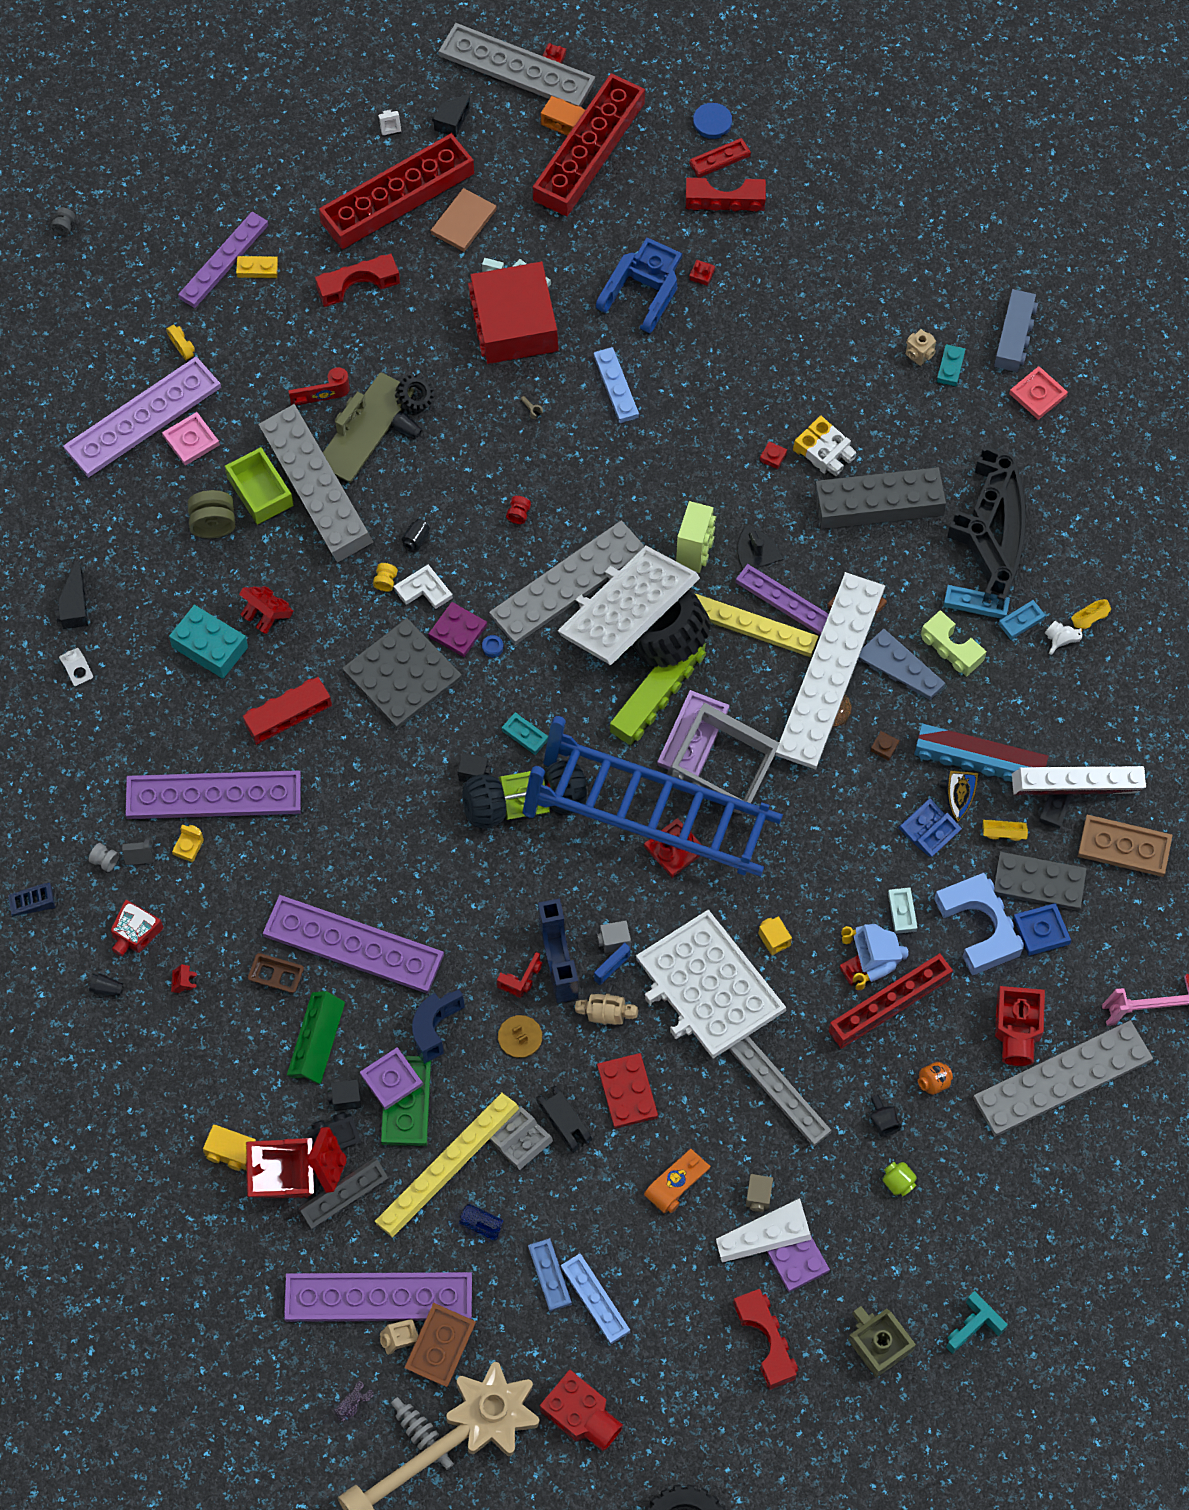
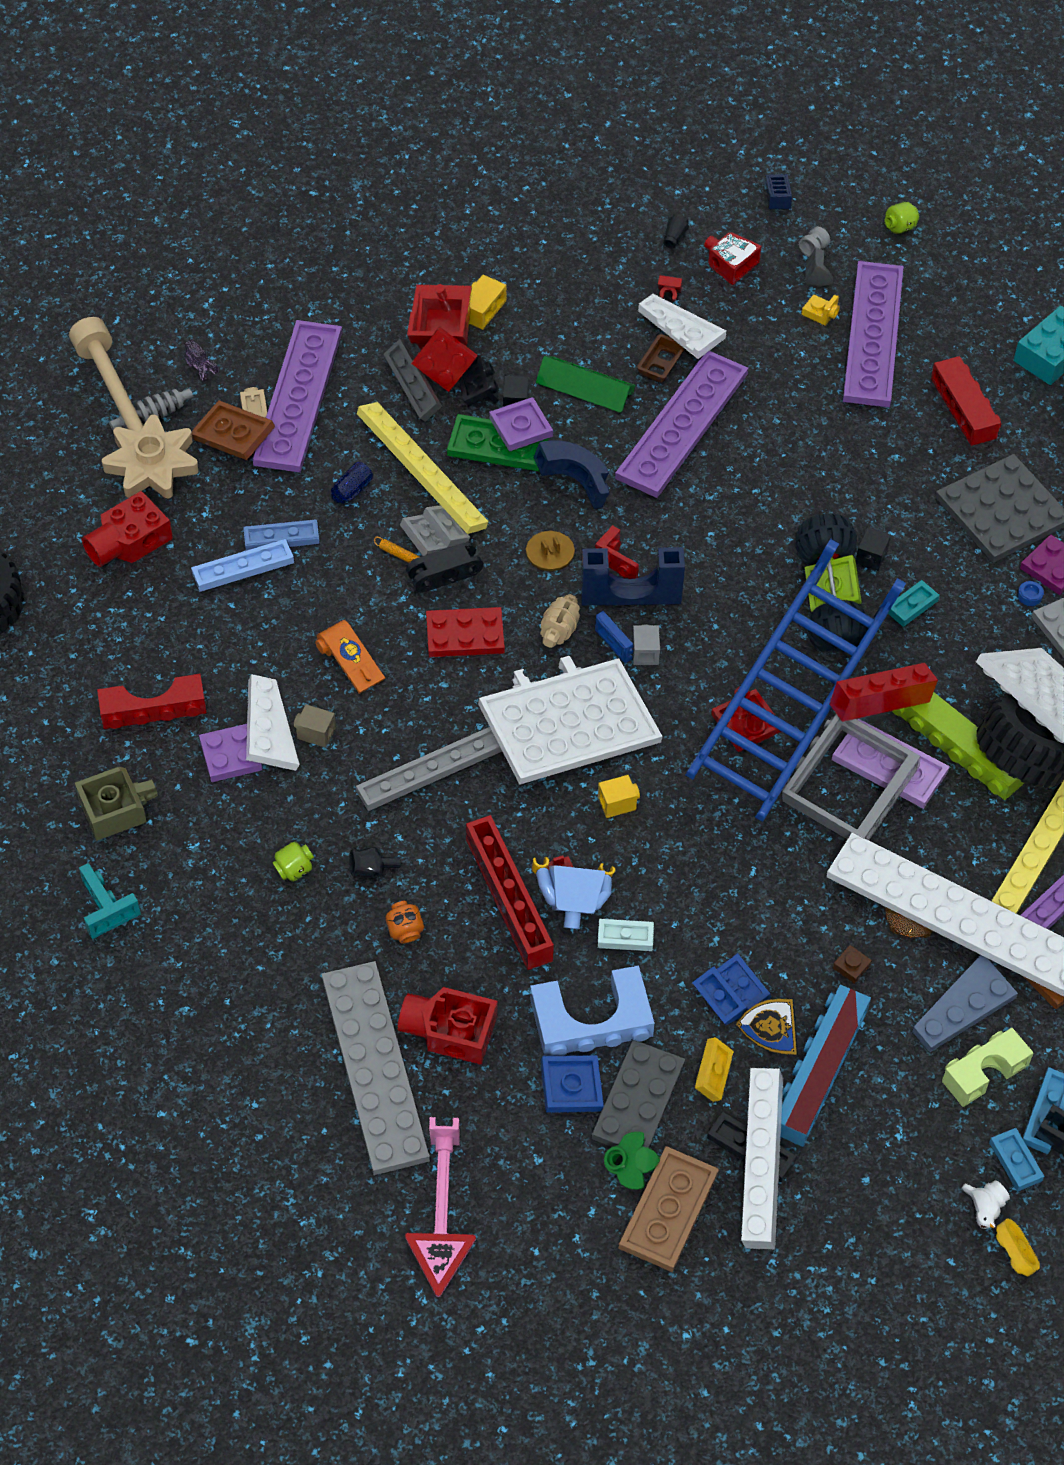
camera: 100 degrees right, 10 degrees down
white bracket [59,648,93,686] -> none
none -> light orange piece [374,537,420,563]
none -> green plate [604,1132,660,1190]
none -> white wing [638,294,727,359]
none -> red brick [830,663,938,722]
none -> lime head [885,202,919,234]

